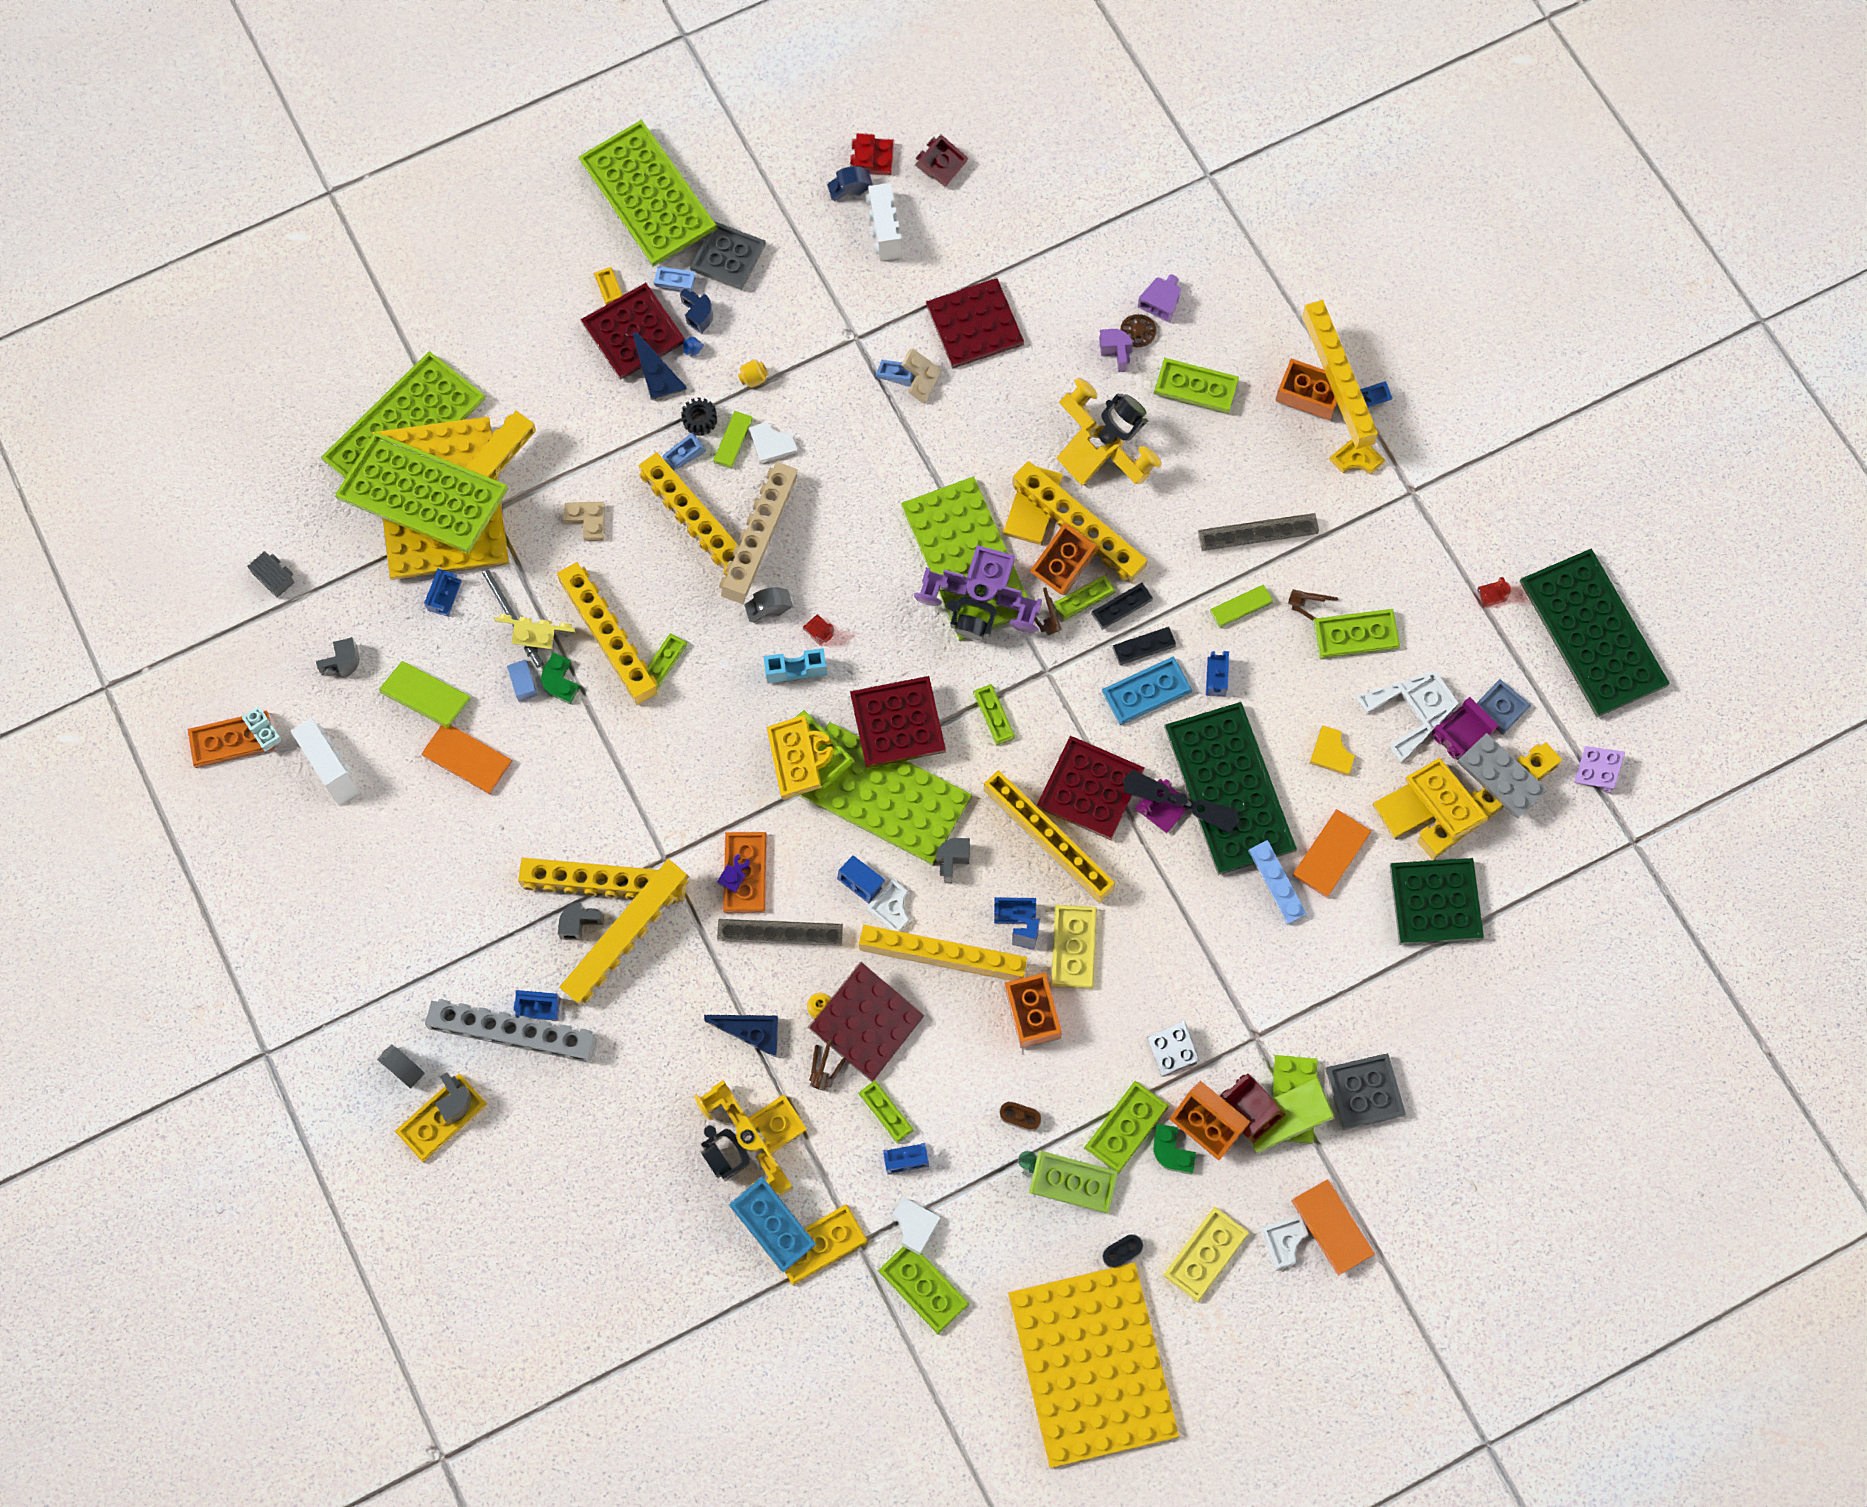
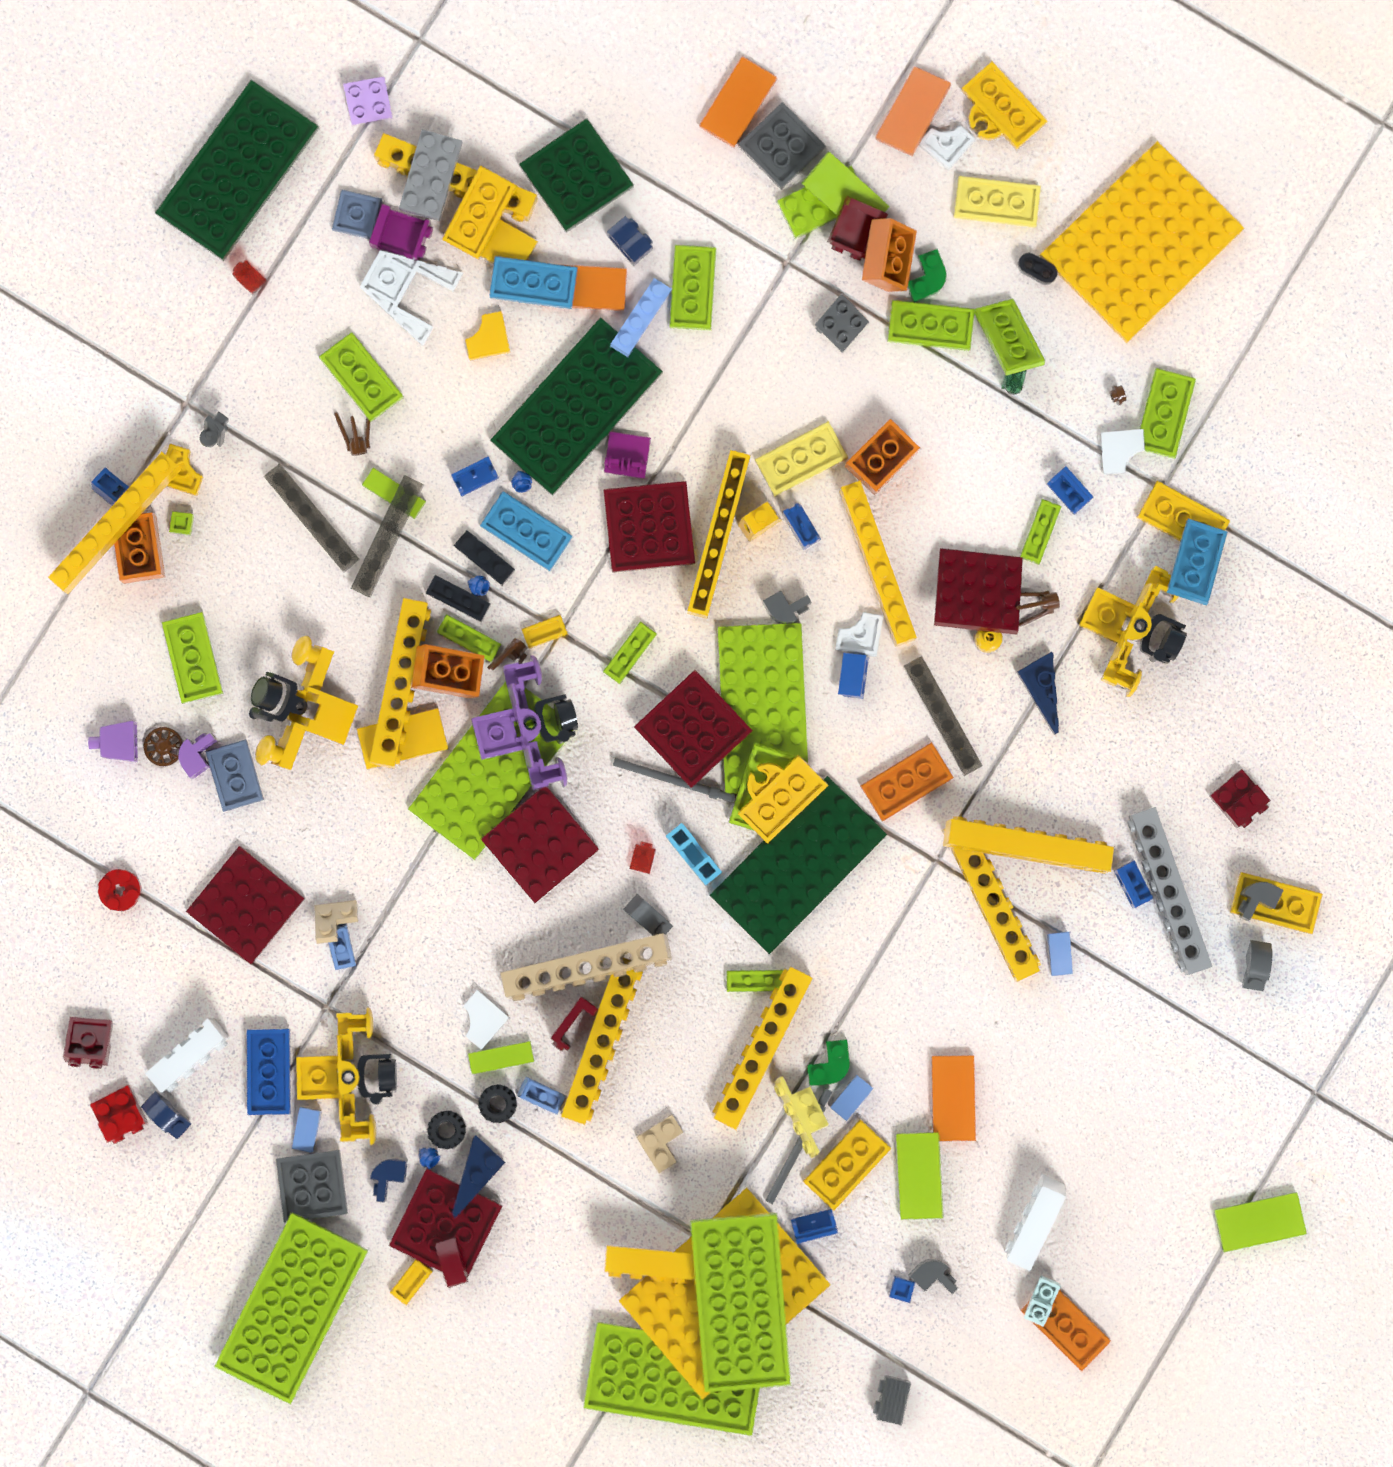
camera: 130 degrees left, 15 degrees up
dark grey brick [558,903,604,940] -> none
light blue plate [654,266,696,292] -> none
dark purple plate [717,854,750,893] -> none
yellow head [738,359,768,388] -> none
reddish brown plate [1000,1101,1041,1131] -> none
blue hinge [1012,918,1040,950] -> none
black piece [1123,769,1238,833] -> none
none -> red plate [98,869,142,911]
none -> lime plate [169,511,194,536]
none -> dark grey hips [199,411,229,447]
none -> sand blue tile [205,739,264,812]
none -> blue plate [247,1029,291,1115]
none -> medium blue slope [292,1107,322,1153]
none -> yellow piece [296,1007,397,1145]
none -> clear smoke plate [350,475,424,598]
none -> black tyre [427,1110,466,1150]
none -> dark red slope [435,1238,469,1288]
none -> blue plate [467,575,490,596]
none -> dark red plate [480,787,599,903]
none -> dark azure tile [489,256,578,310]
none -> blue plate [511,471,532,493]
none -> yellow tile [521,615,568,649]
none -> dark red panel [551,997,598,1052]
none -> dark blue brick [606,216,653,266]
none -> dark grey bar [613,758,735,803]
none -> lime tile [670,245,716,330]
none -> orange tile [699,56,777,148]
none -> dark green plate [709,776,887,955]
none -> yellow torso [738,501,782,542]
none -> yellow tile [803,1119,892,1211]
none -> blue tile [889,1276,916,1303]
none -> yellow plate [961,61,1048,150]
none -> medium blue slope [1047,932,1073,976]
none -> reddish brown plate [1110,385,1127,406]
none -> dark red plate [1209,769,1271,828]
none -> lime tile [1214,1192,1307,1252]

